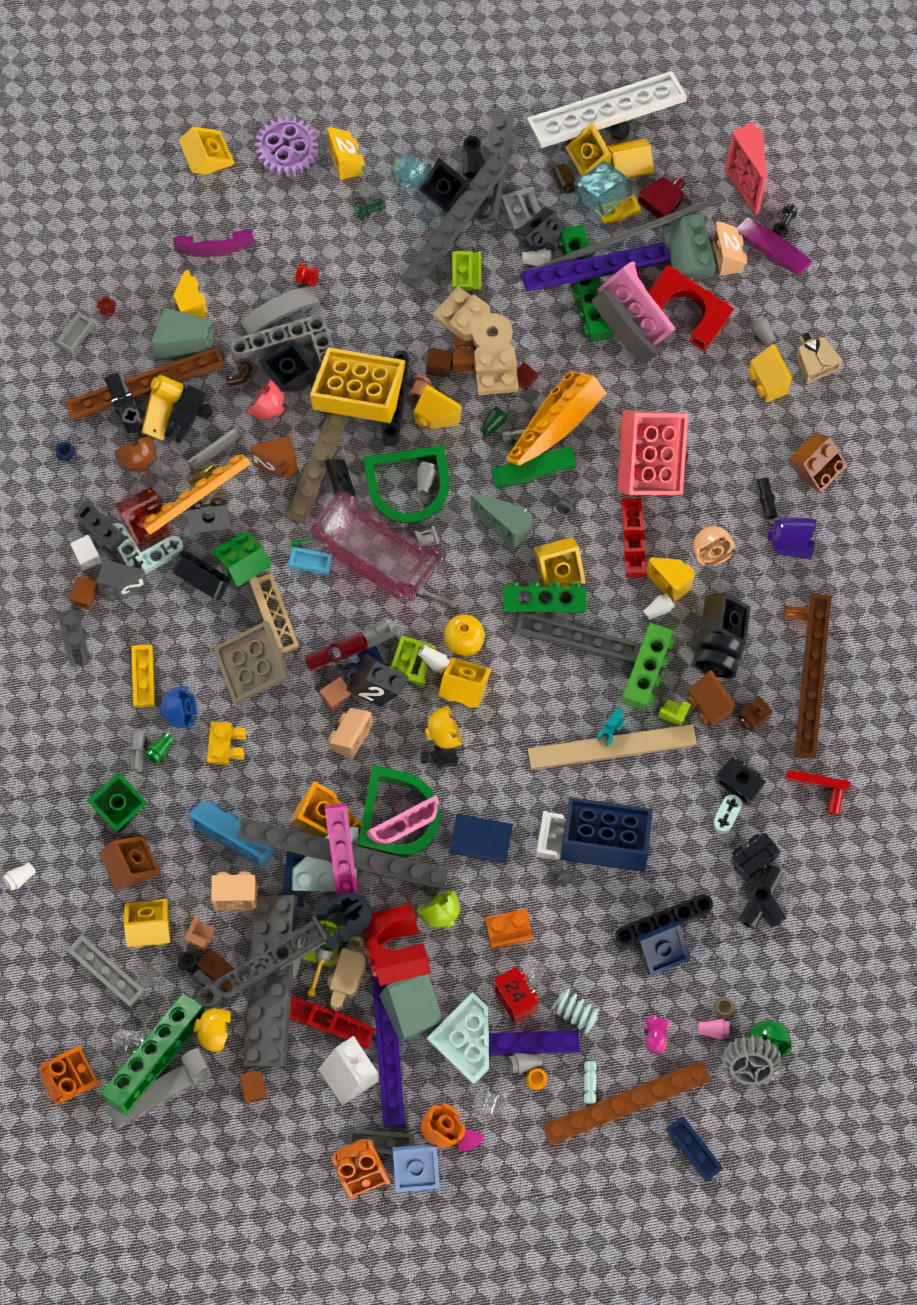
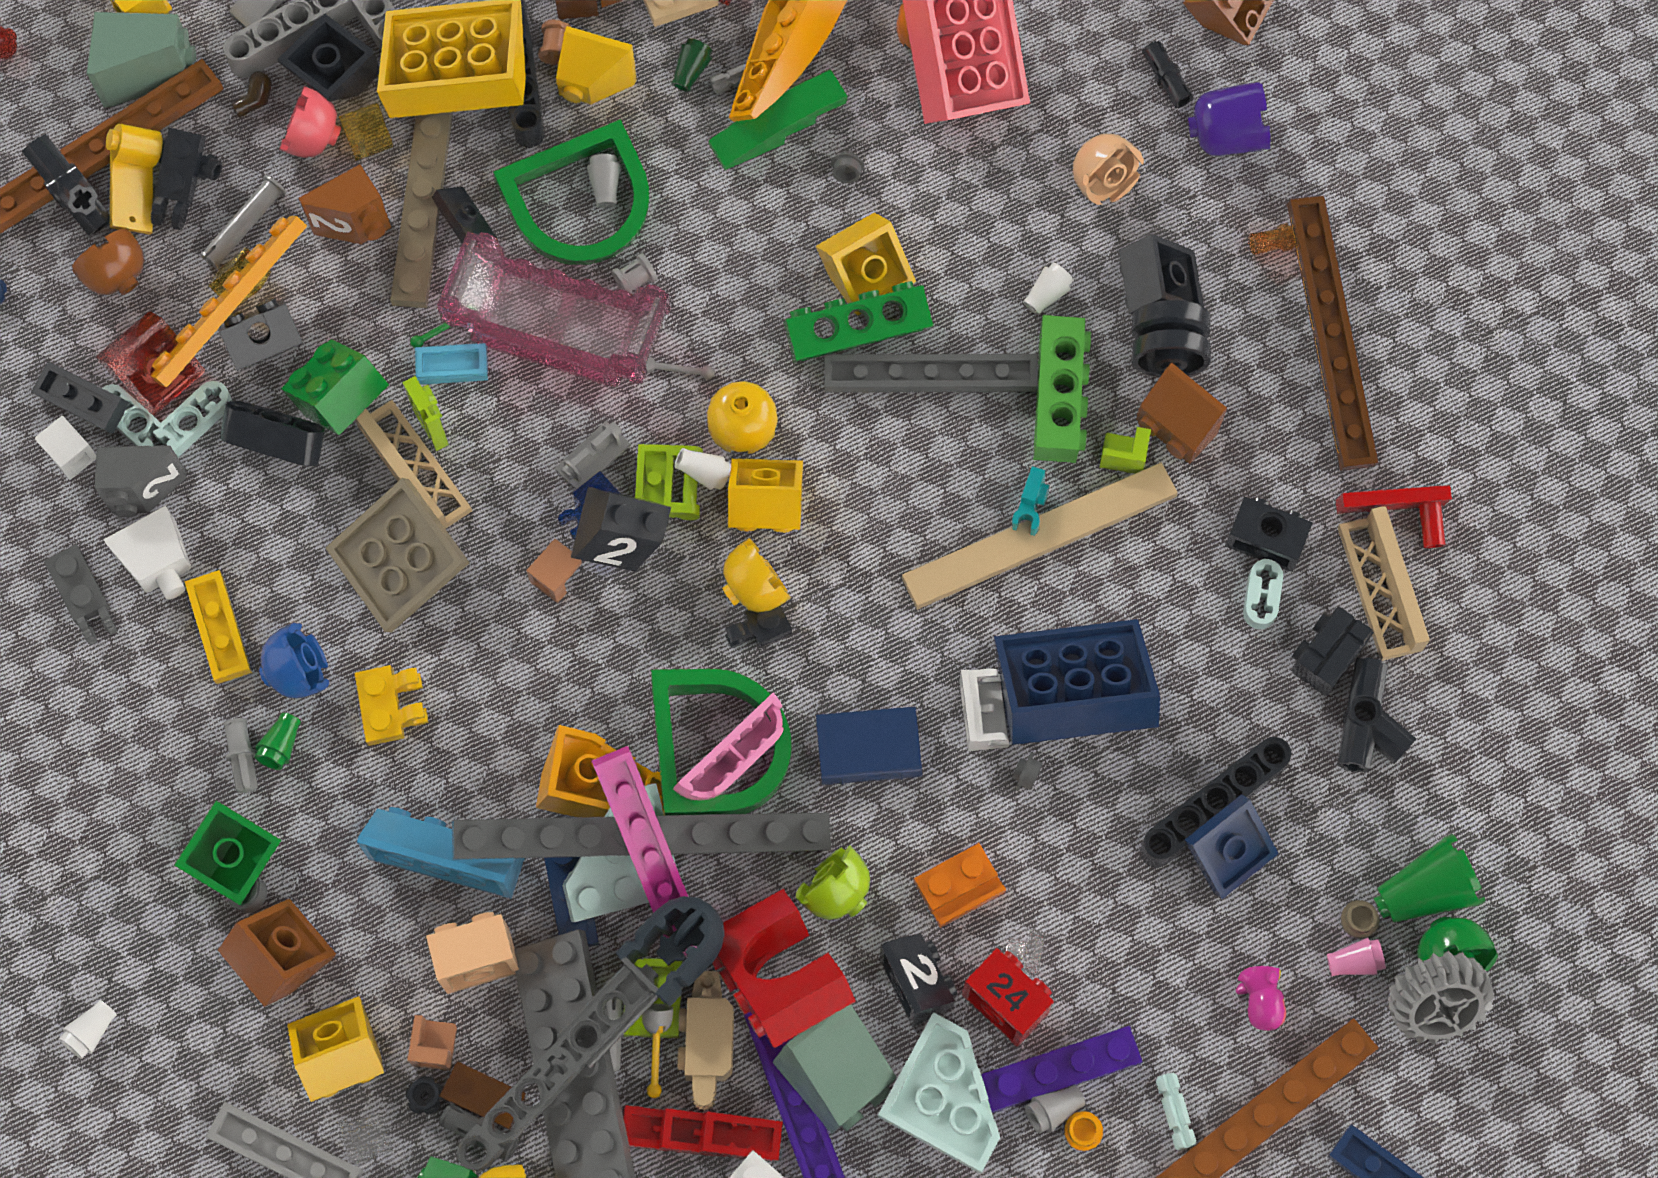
camera: 15 degrees left, 0 degrees up
dark orange brick [69,576,99,611] -> none
dark red piece [305,632,369,672] -> none
light nougat slope [328,708,372,761] -> none
sand green slope [470,492,532,550] -> none
light aqua piece [551,989,599,1034] -> none
red slope [621,498,647,578] -> none
yellow slope [646,557,695,604] -> none
reddish brown brick [738,696,773,732] -> none
none -> white torso [104,506,191,600]
none -> clear yellow panel [339,103,394,161]
none -> lime plate [402,376,449,451]
none -> black slope [879,933,958,1028]
none -> tan fence [1338,506,1430,661]
none -> green cone [1373,833,1486,923]

